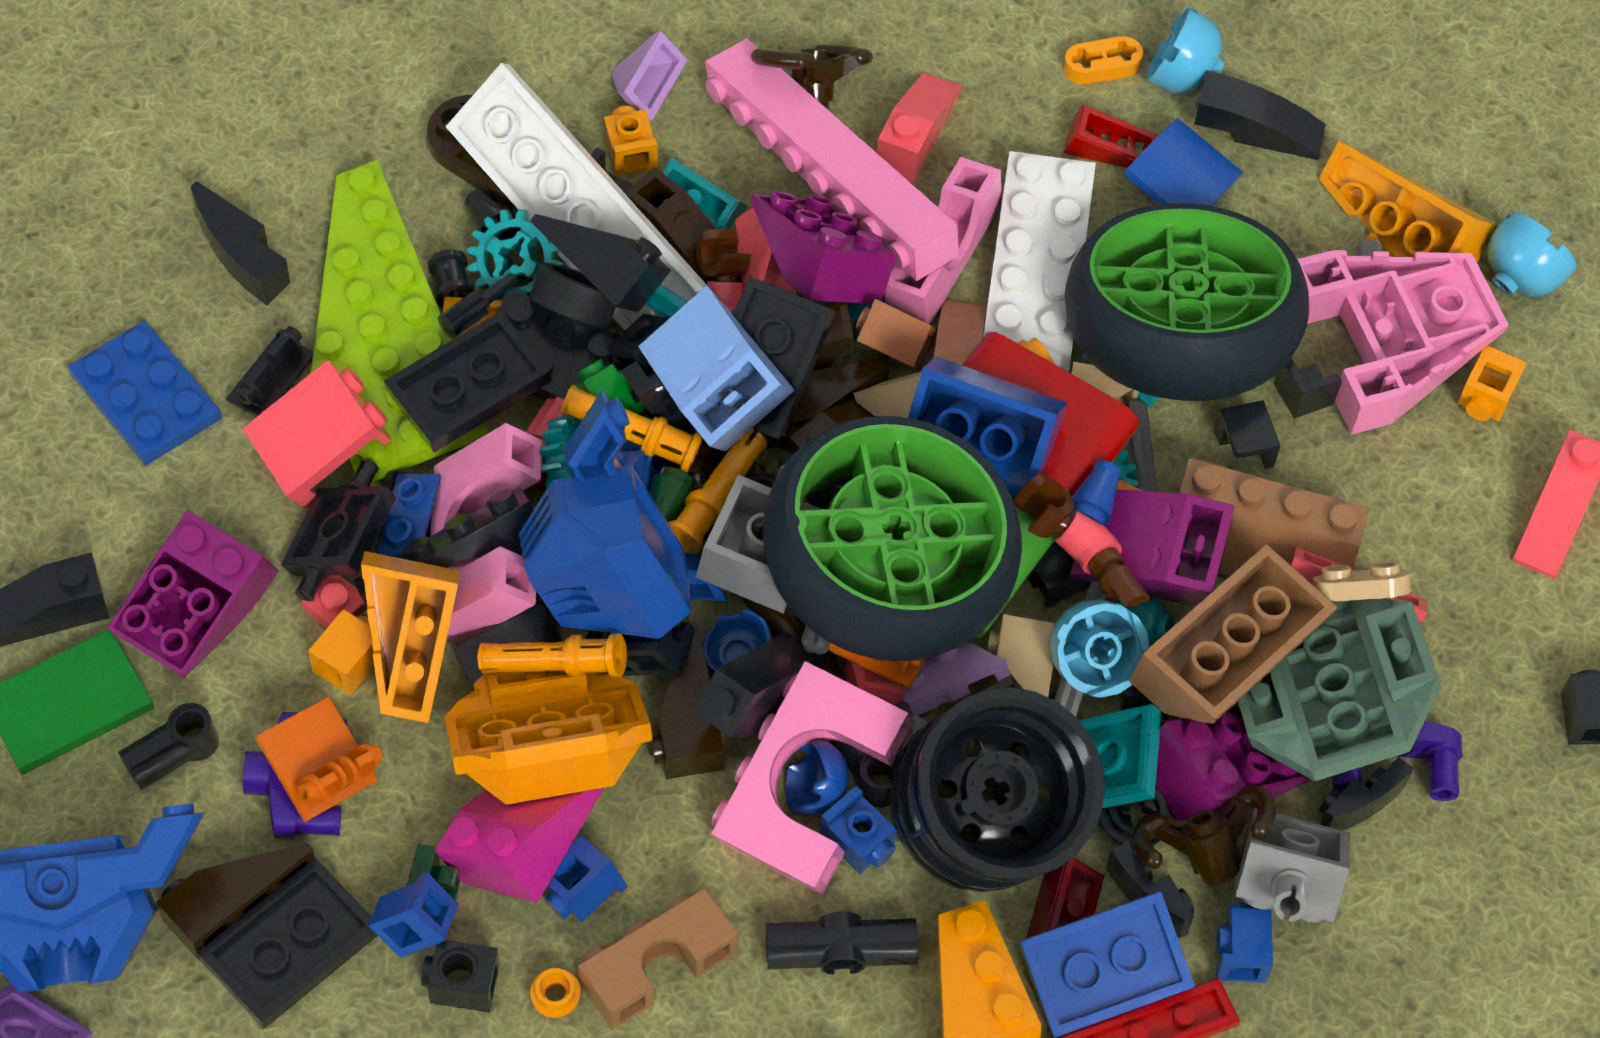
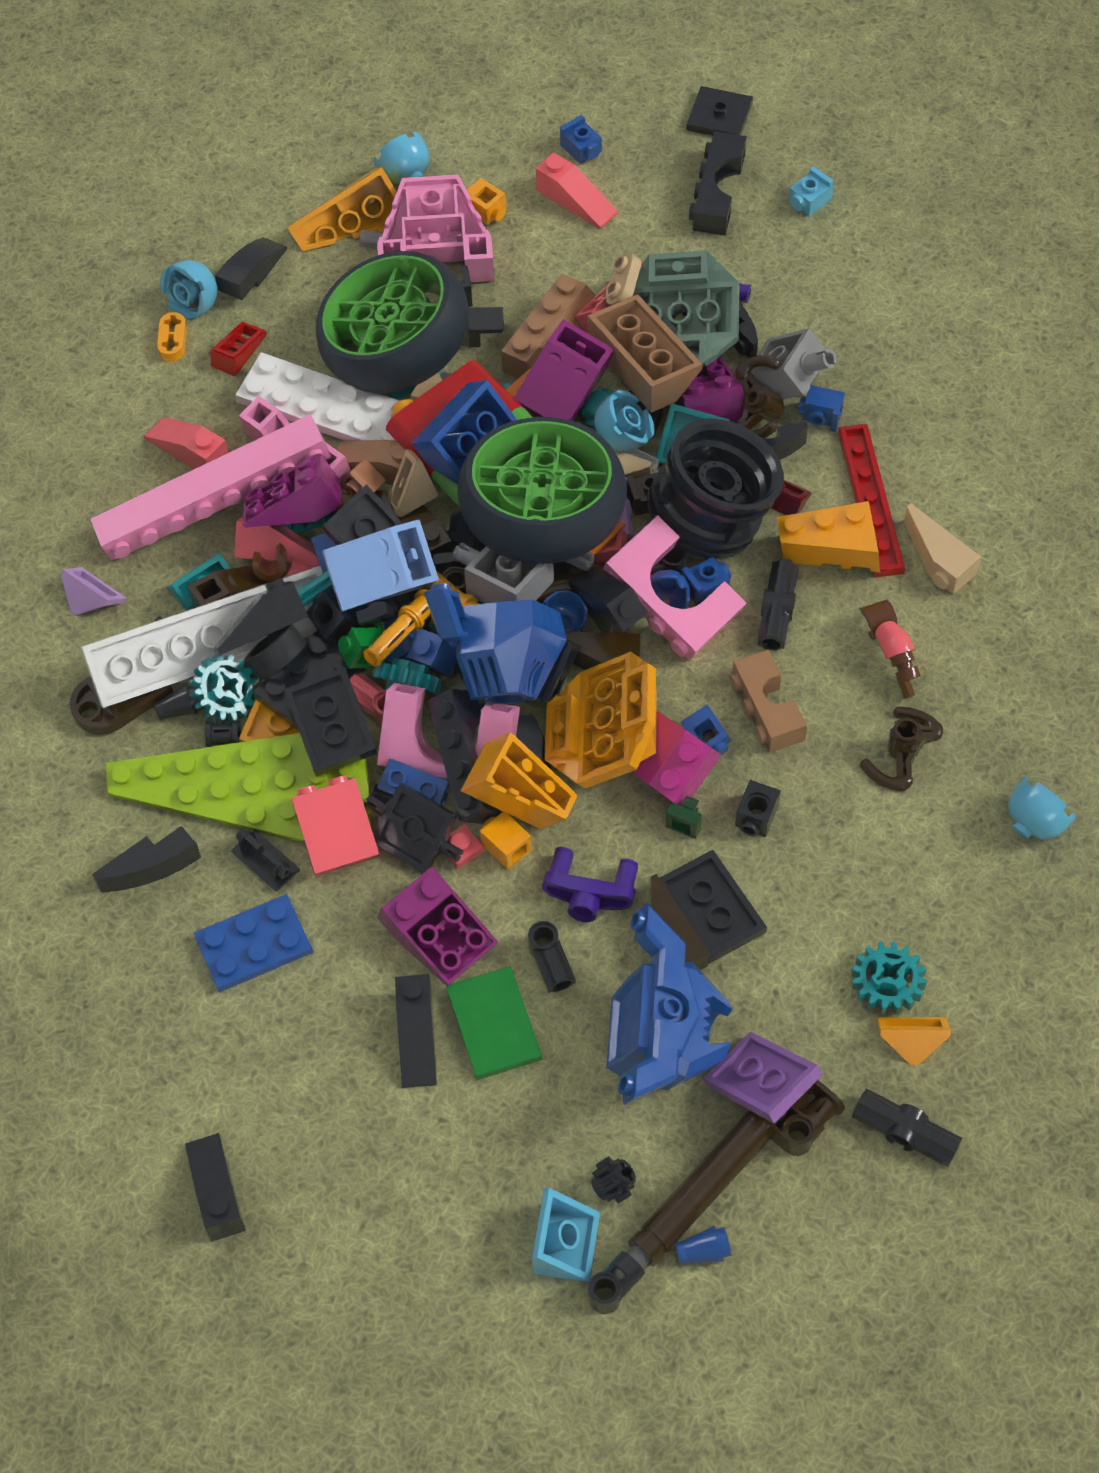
camera: 70 degrees left, 0 degrees up
orange hinge [254,696,383,823] -> none
blue brick [368,872,459,958] -> none
black axle [438,273,518,338] -> none
light orange pin [477,633,627,678] -> none
light orange plate [530,968,581,1018] -> none
light orange brick [604,106,658,176] -> none
dark brown piece [751,45,873,109] -> none
reddish brown piece [1013,474,1150,607] -> none
blue plate [1018,891,1195,1038] -> none
blue cone [1070,460,1122,526] -> none
blue slope [1123,118,1244,206] -> none

